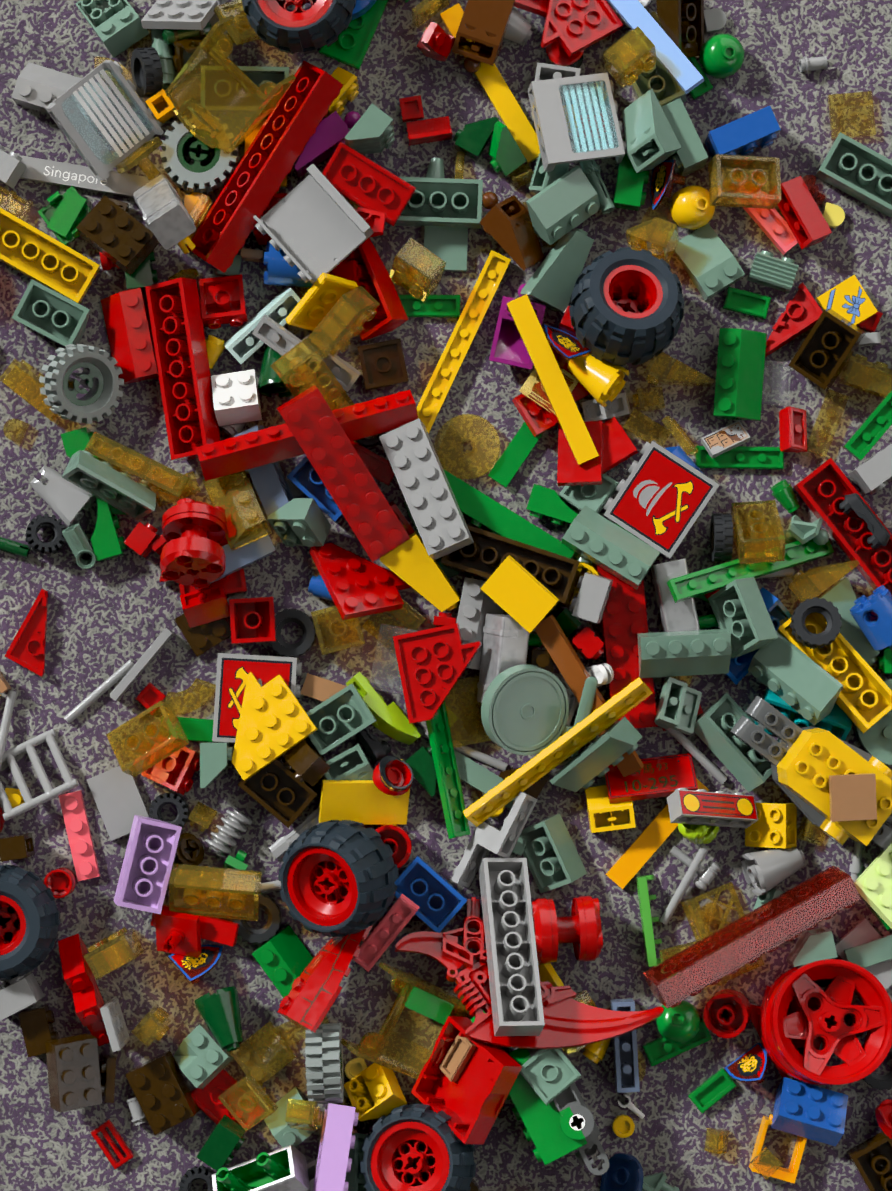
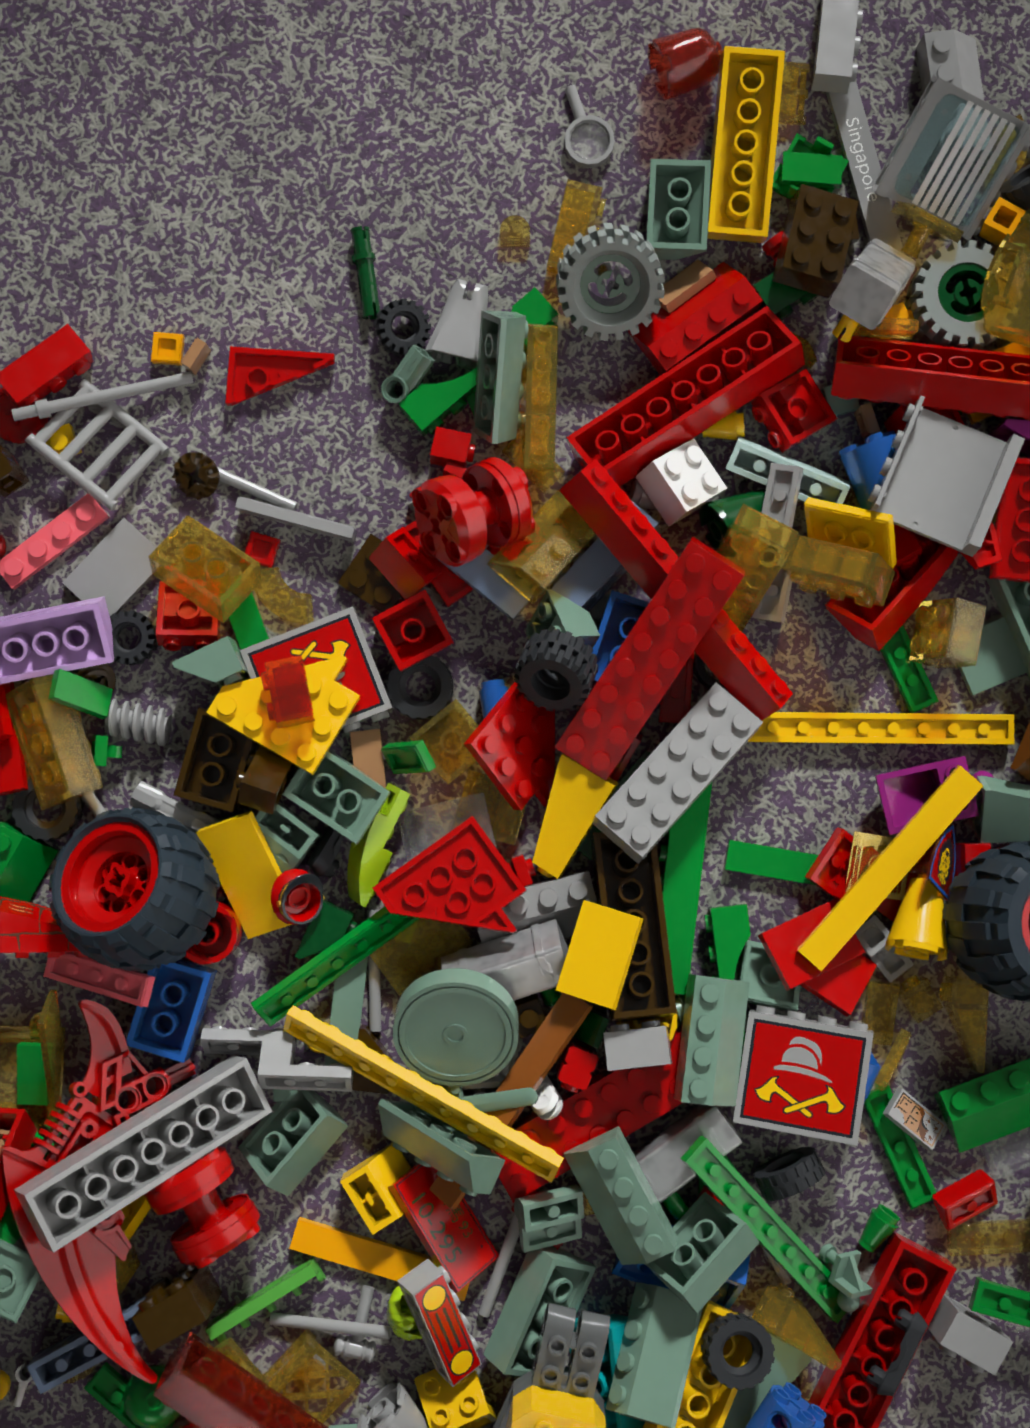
camera: 60 degrees right, 0 degrees up
clear yellow tile [188,801,218,832] -> none
dark brown plate [357,338,409,391] -> none
clear yellow piece [435,414,500,480] -> none
clear yellow brick [731,500,785,564] -> none
none -> green tile [48,669,113,719]
none -> dark brown brick [132,1265,222,1352]
none -> dark brown gear [172,452,220,500]
none -> clear red brick [261,656,315,728]
none -> green tile [381,740,436,774]
none -> black tyre [514,629,598,712]
none -> medium nougat tile [659,259,717,313]

